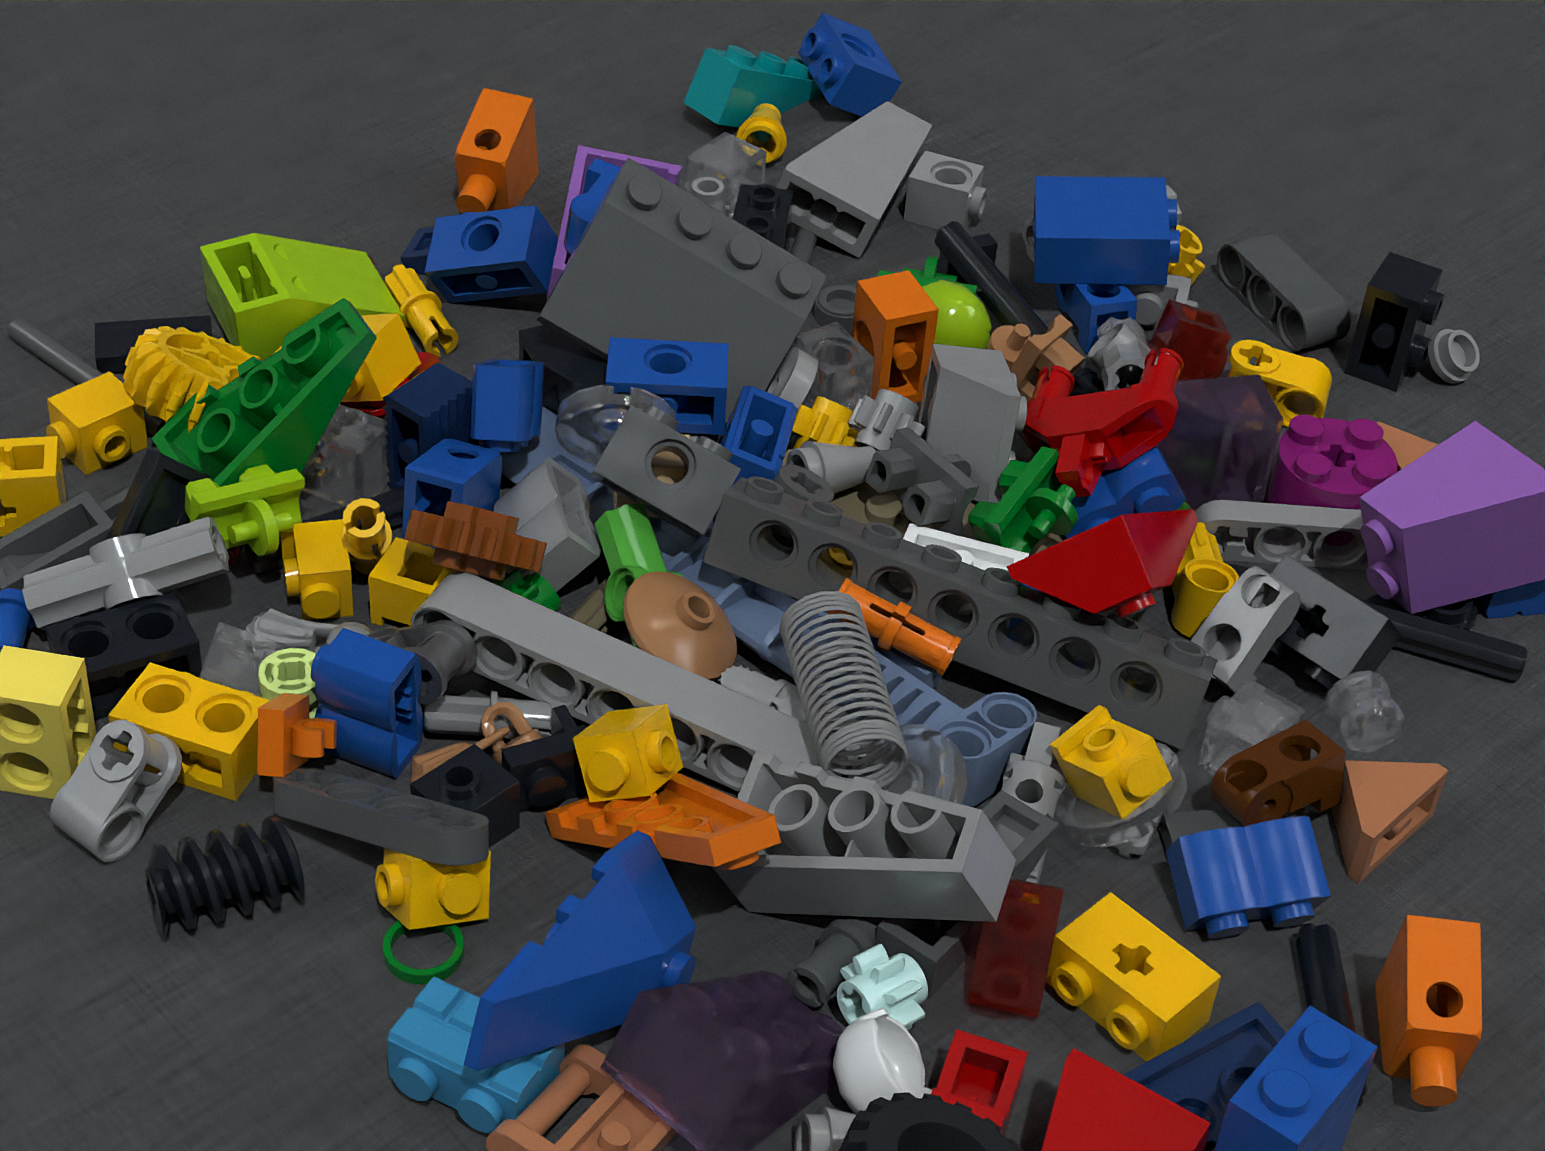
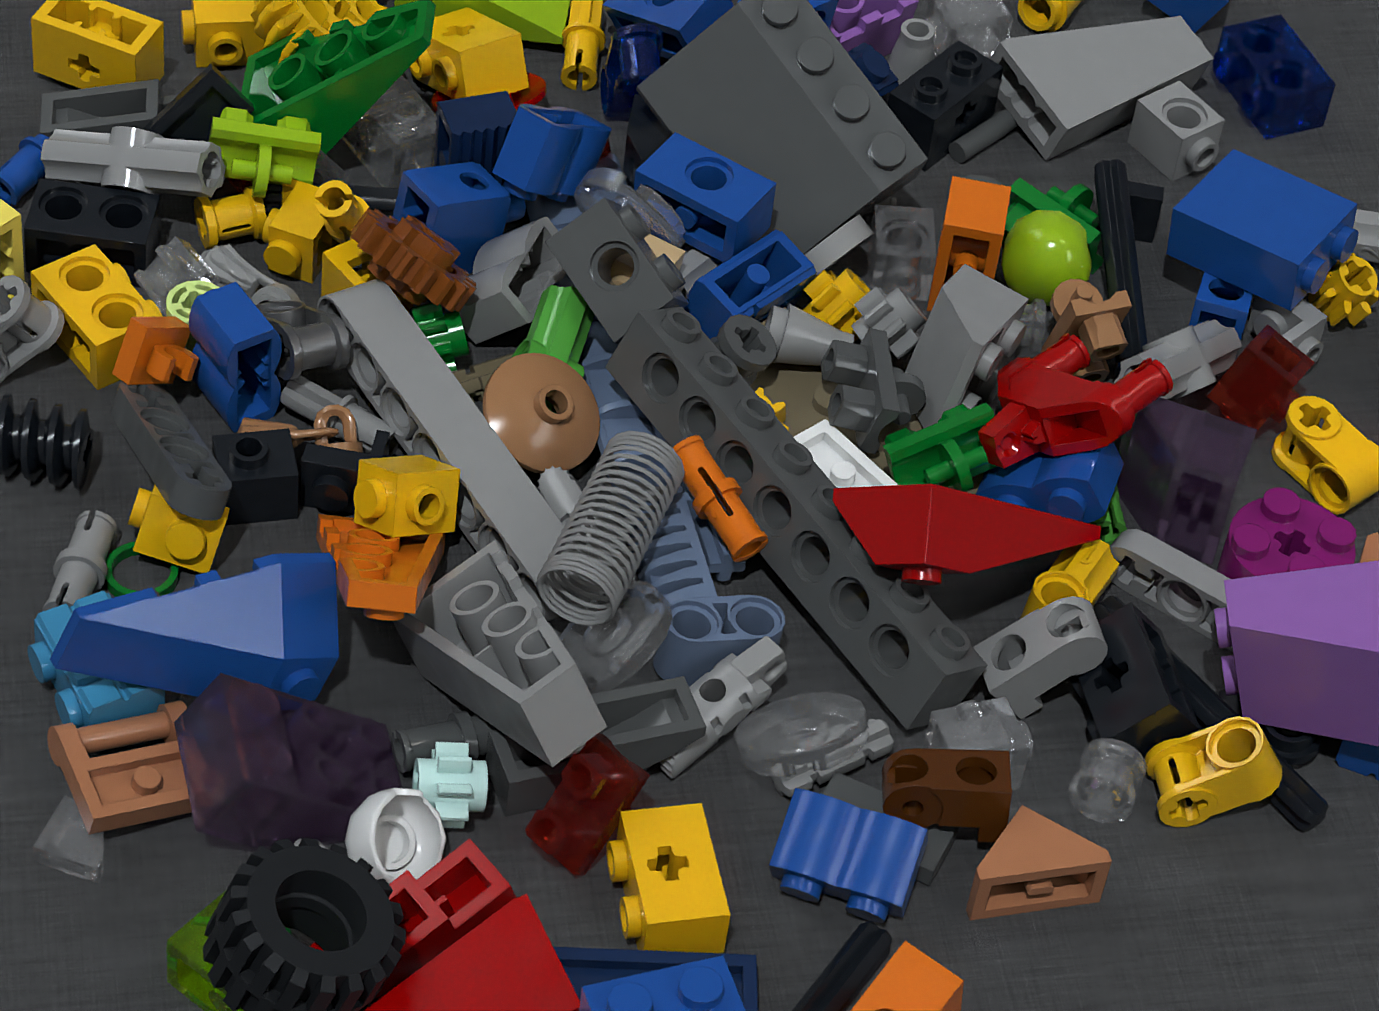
camera: 30 degrees right, 5 degrees up
yellow brick [1049,705,1172,820] -> none
none -> light grey pin [42,510,117,612]
none -> yellow bush [194,186,267,249]
none -> clear blue piece [600,23,663,117]
none -> yellow piece [1144,716,1282,827]
none -> clear blue brick [1212,14,1336,140]

